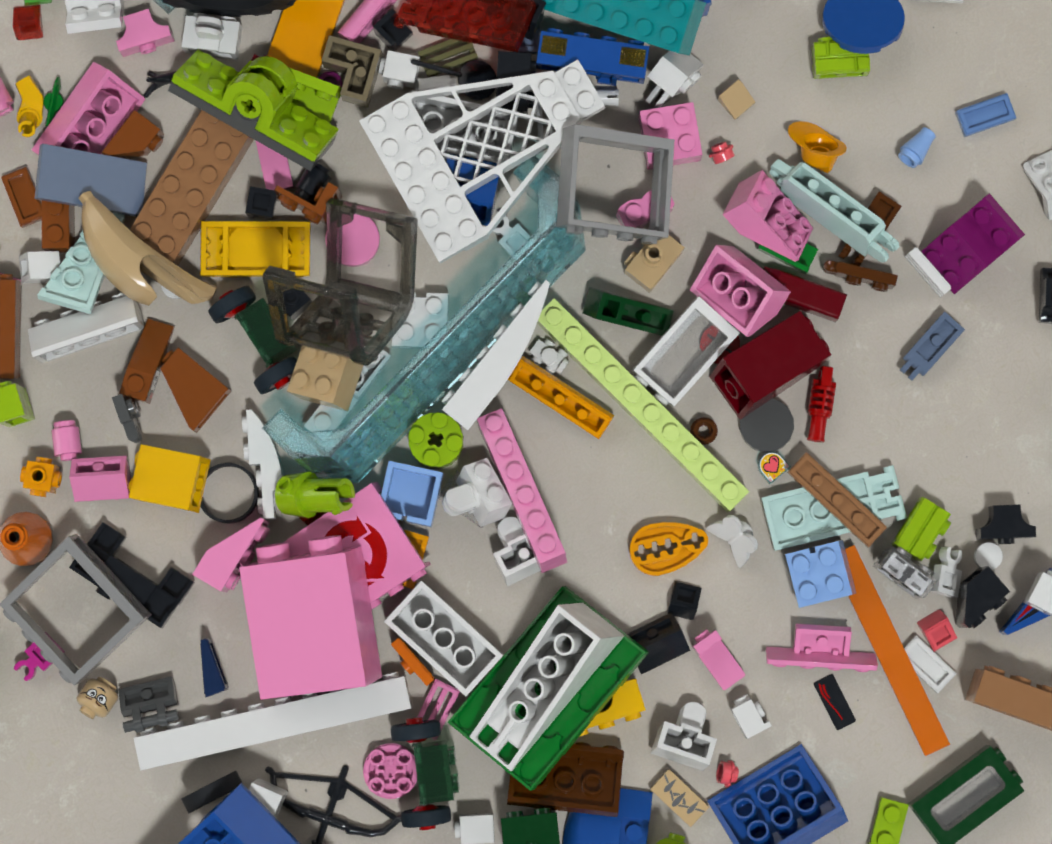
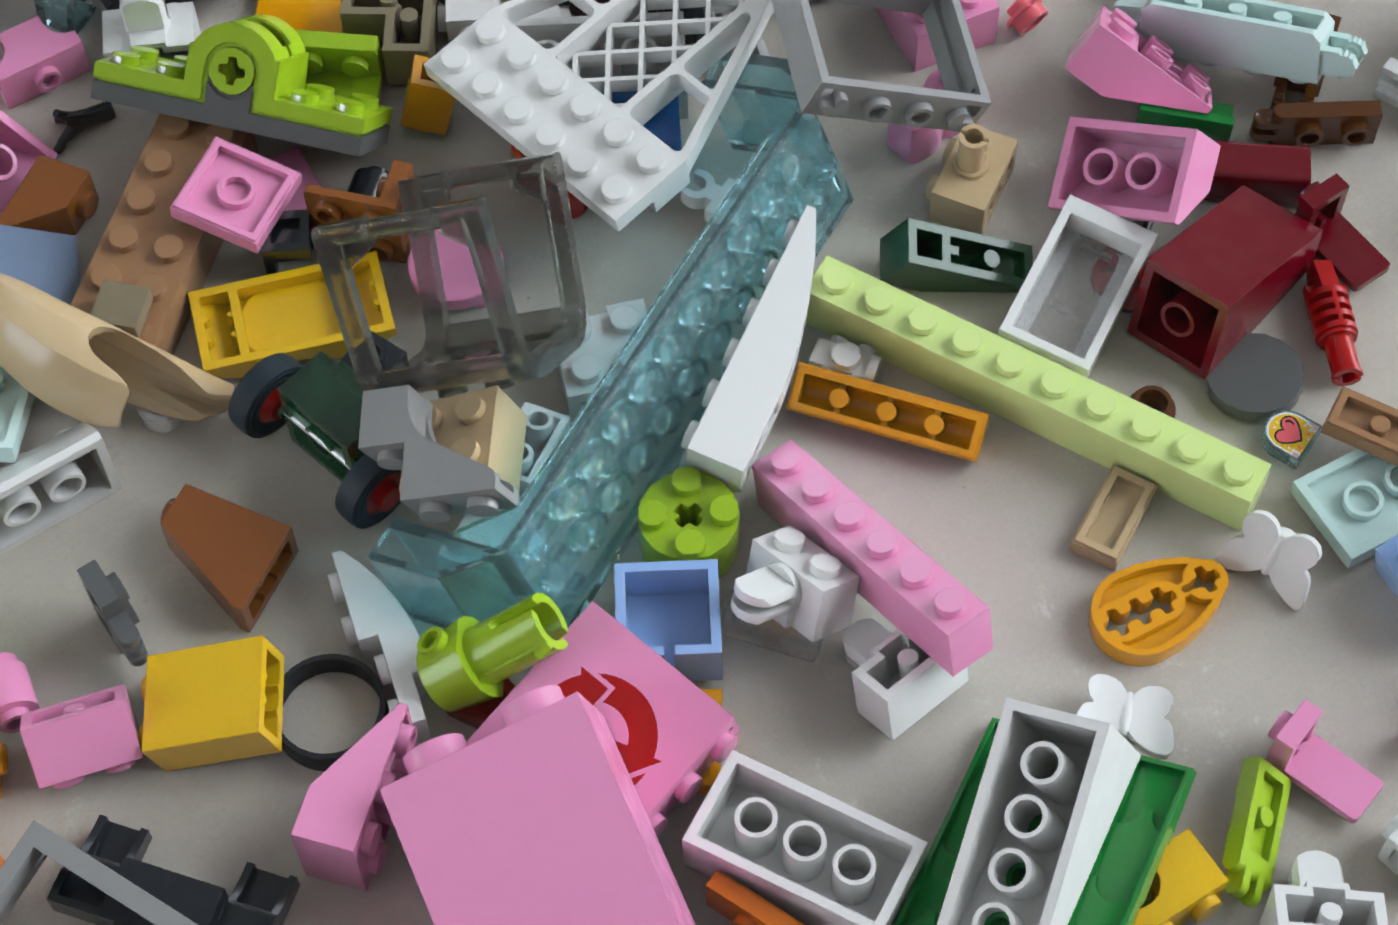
camera: 15 degrees left, 25 degrees down
dark orange slope [119,318,175,404] -> none
black panel [627,612,690,675] -> none
black slope [667,581,702,620] -> none
none -> dark tan tile [90,280,154,338]
none -> bright pink tile [170,136,302,254]
none -> light grey arch [358,385,519,523]
none -> light orange brick [400,54,455,135]
none -> tan tile [1069,465,1159,571]
none -> white animal [1076,674,1174,759]
none -> lime hinge [1222,756,1292,908]
none -> dark red bracket [1295,173,1390,292]

